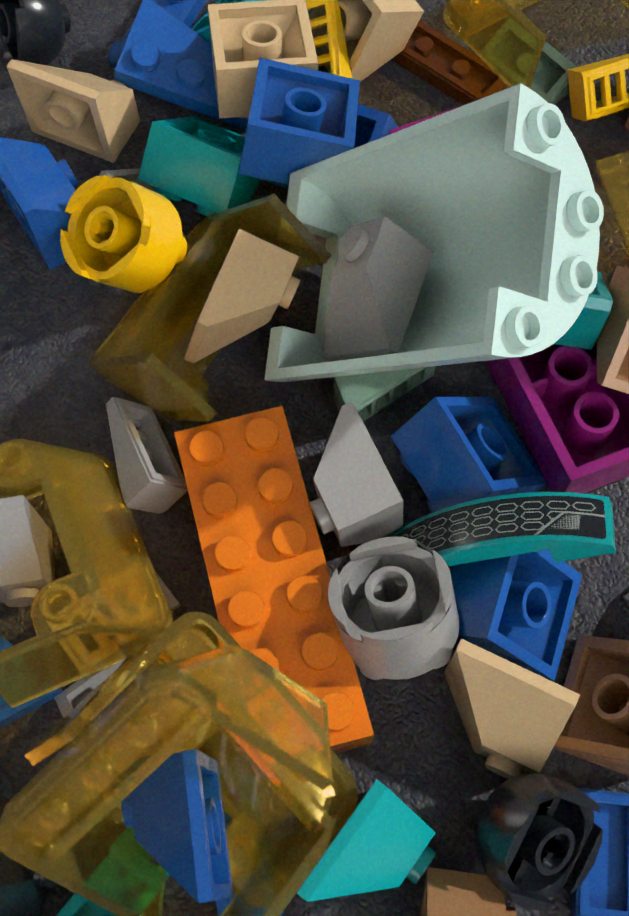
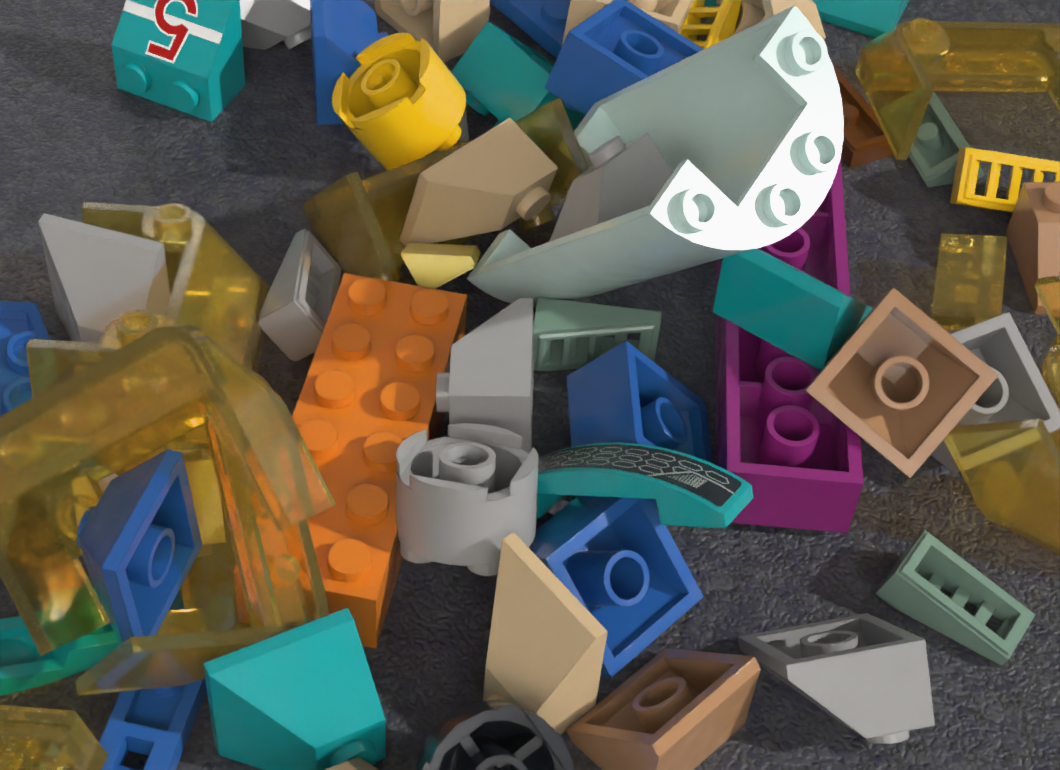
camera: 20 degrees right, 20 degrees down
none -> light yellow slope [401,243,481,289]

